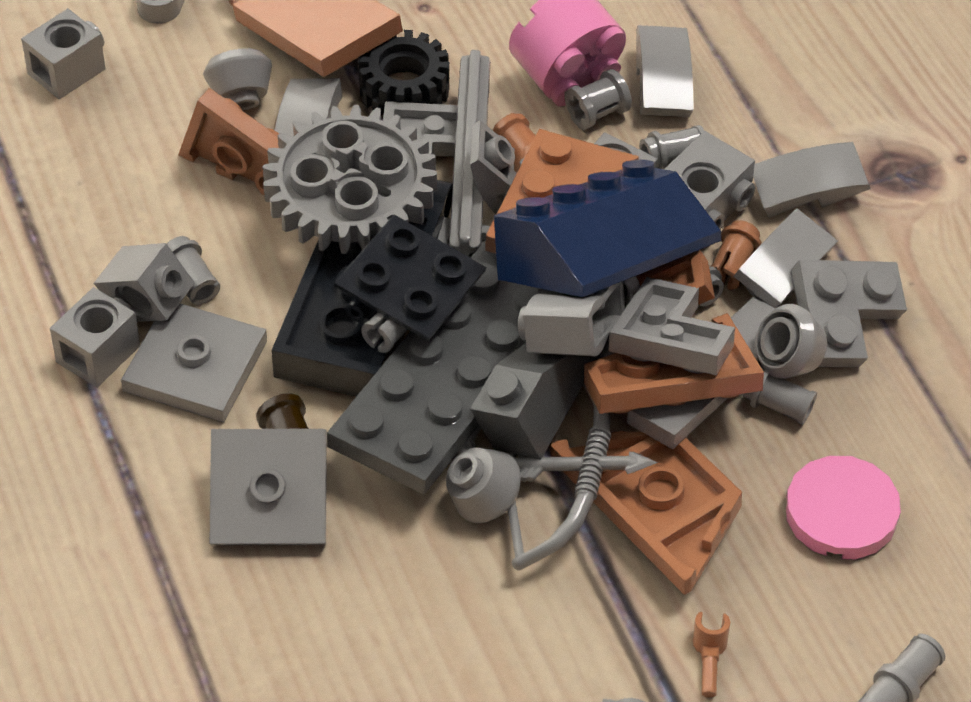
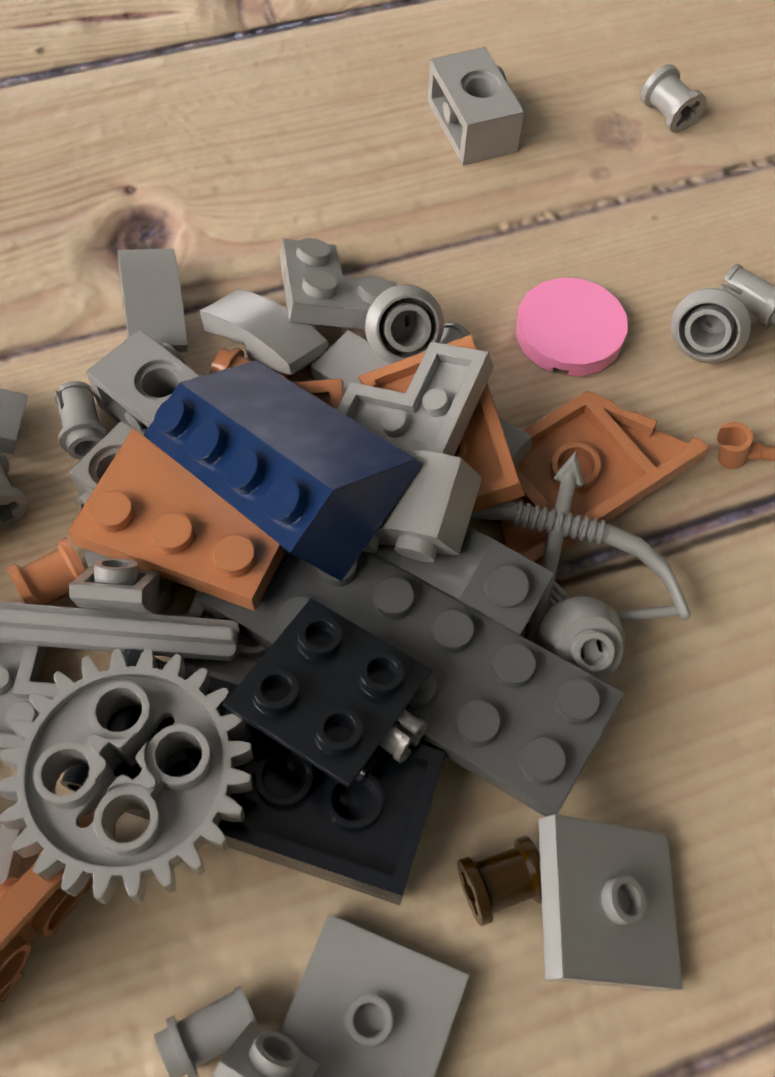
camera: 90 degrees left, 10 degrees up
none -> light grey cone [671,288,751,363]

